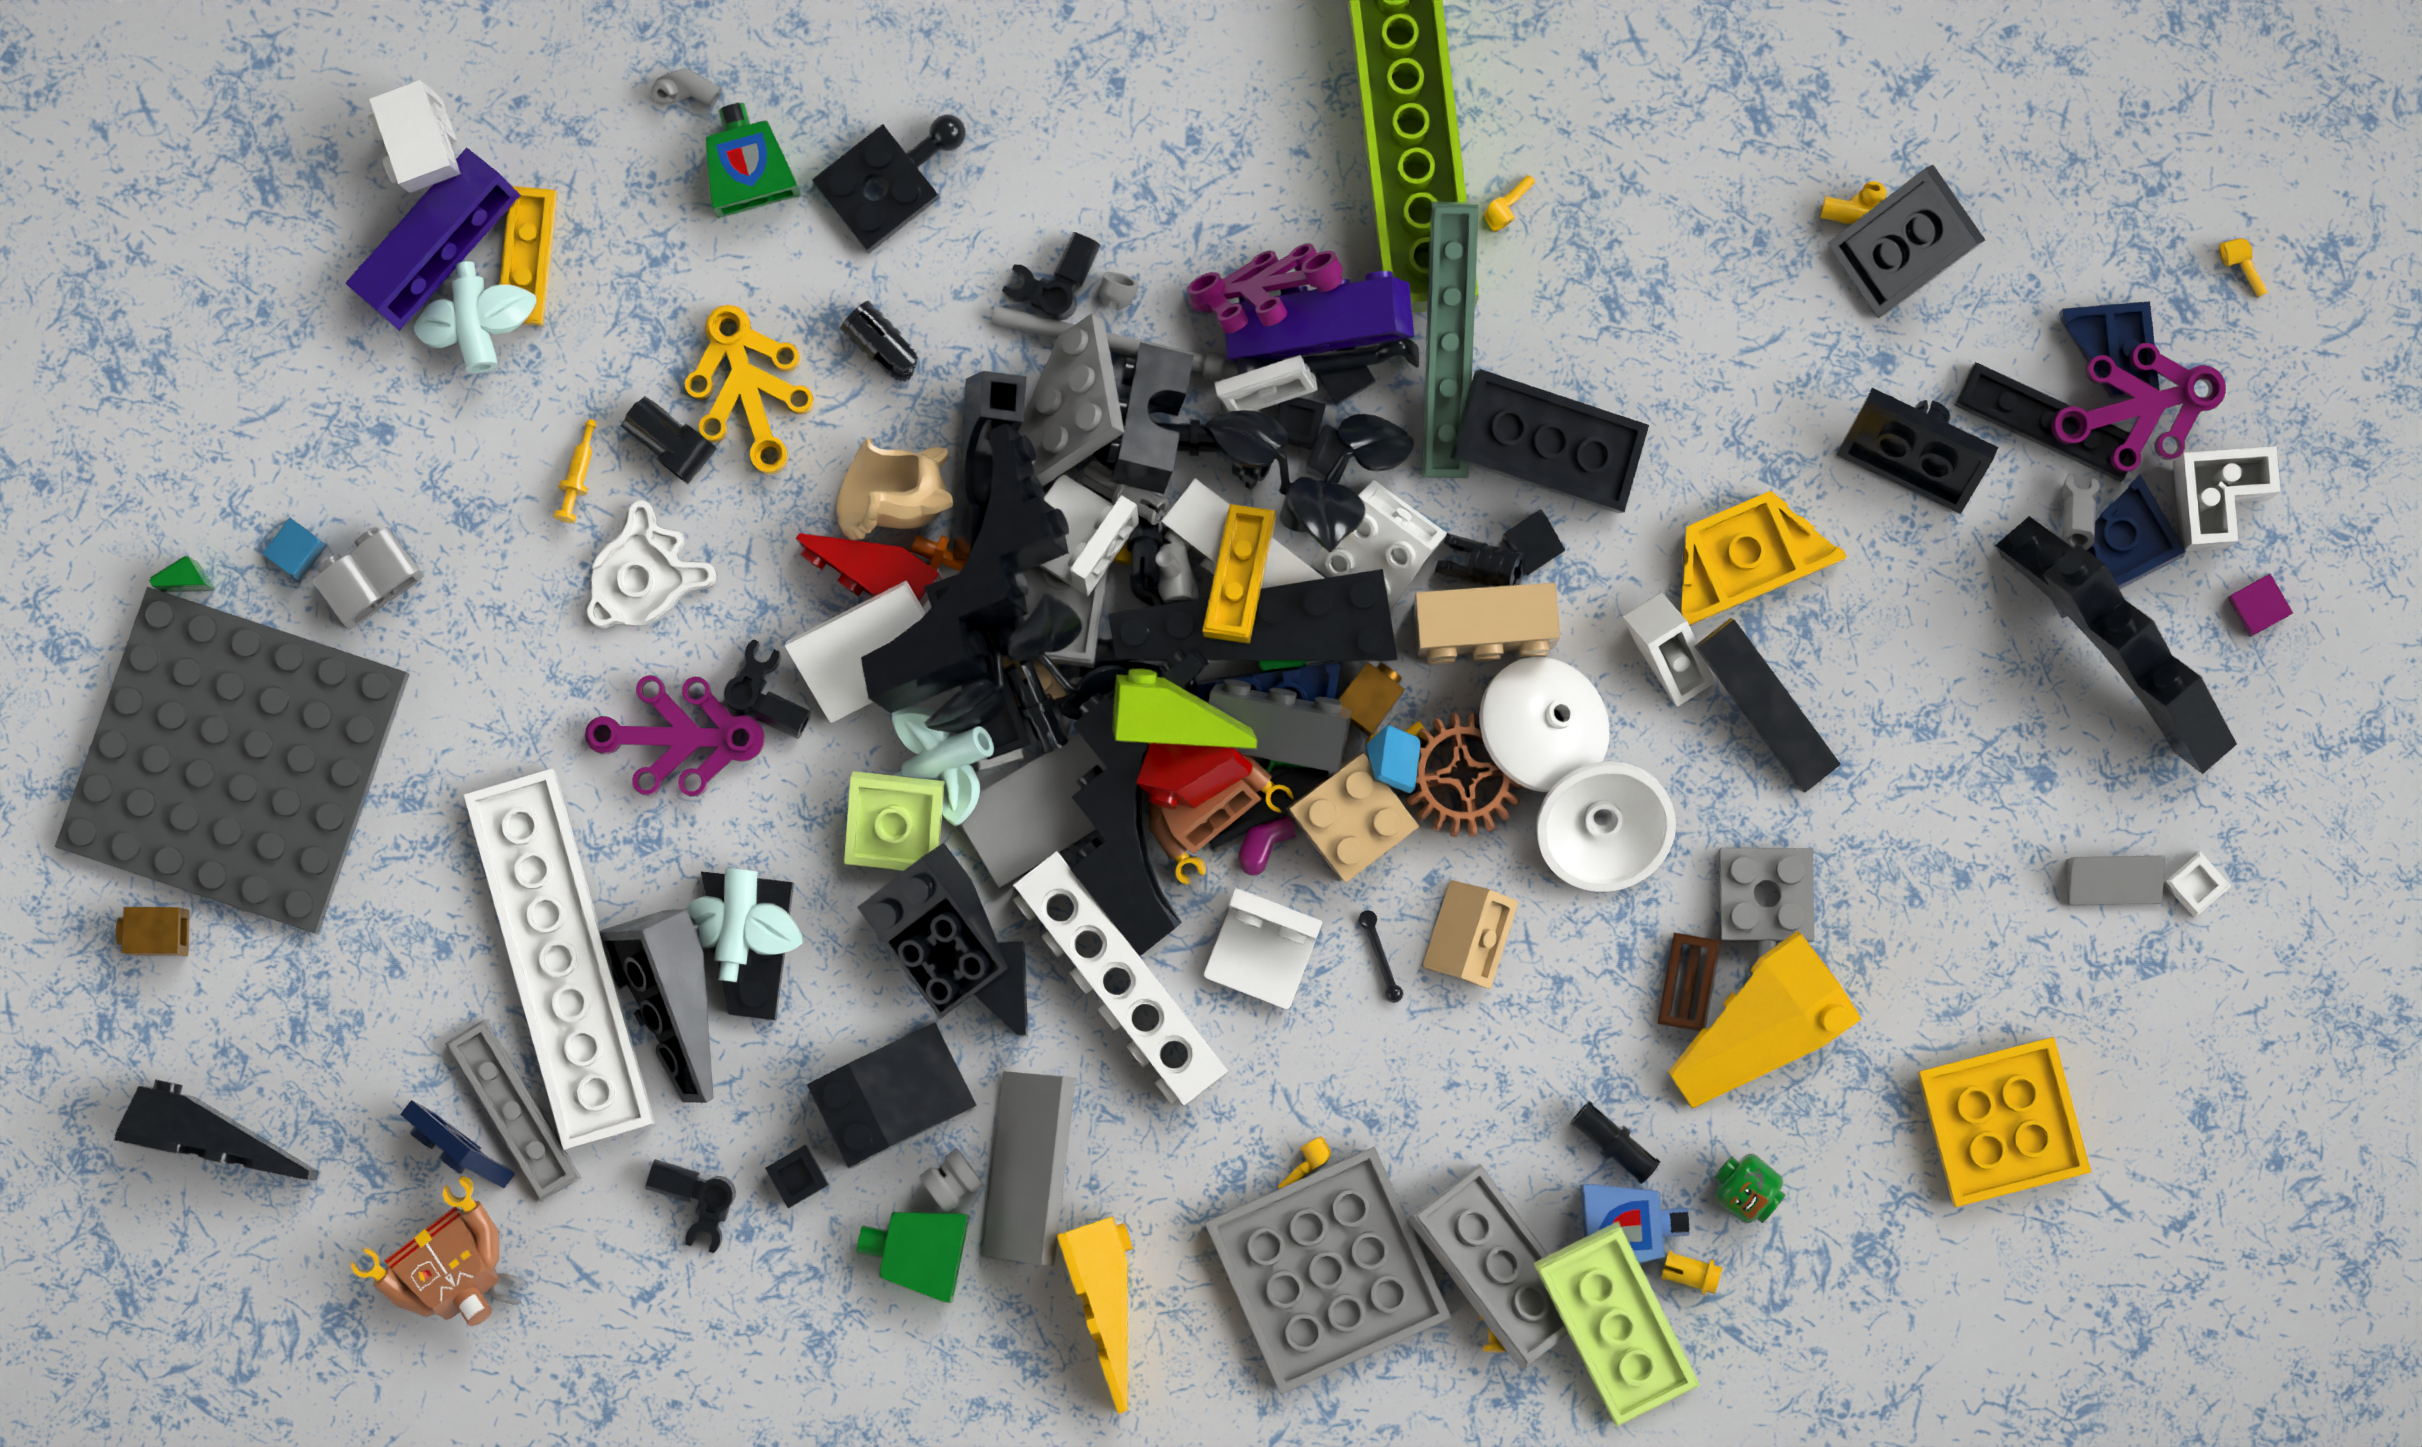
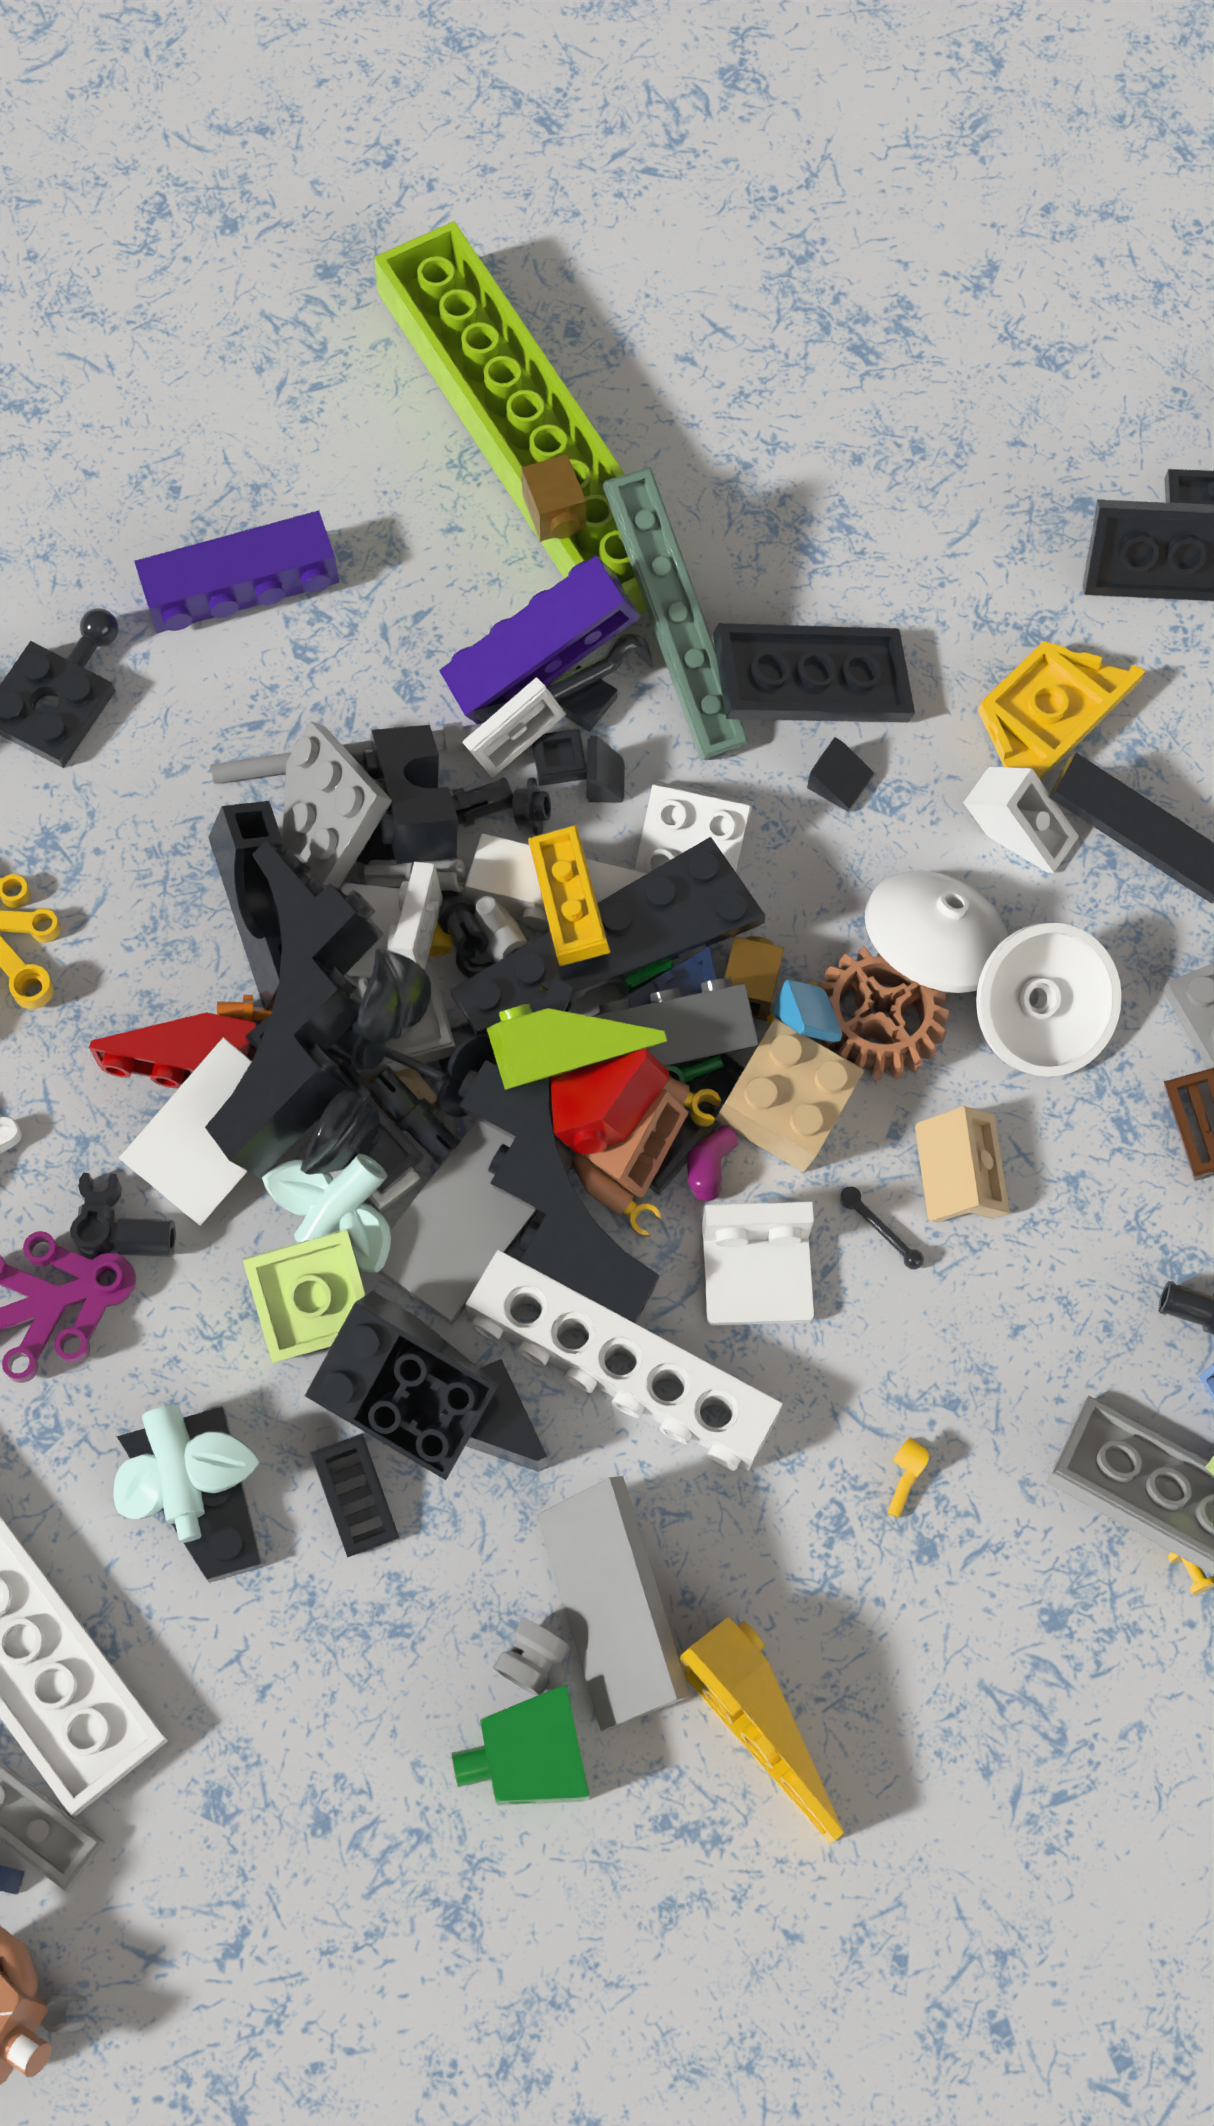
camera: 30 degrees left, 15 degrees down
wedge [599,909,714,1103] -> none
black bar [645,1159,736,1253] -> none
black plate [765,1145,830,1209] -> none
black slope [806,1023,977,1168] -> none
tan hair [836,438,953,540] -> none
black hinge [840,300,918,382] -> none
black bar [1002,232,1101,320] -> none
light grey hinge [1099,272,1138,310] -> none
magenta plant [1187,243,1343,333] -> none
black plant [1204,410,1414,553] -> none
light grey plate [1205,1146,1451,1395] -> none
tan brick [1413,582,1560,665] -> none
black hinge [1435,533,1526,587] -> none
yellow hand [1484,175,1535,232] -> none
yellow arm [1820,181,1887,225] -> none
black plate [1827,165,1986,318] -> none
none -> dark purple brick [134,510,339,634]
none -> black slope [310,1433,400,1558]
none -> pearl gold brick [521,454,586,542]

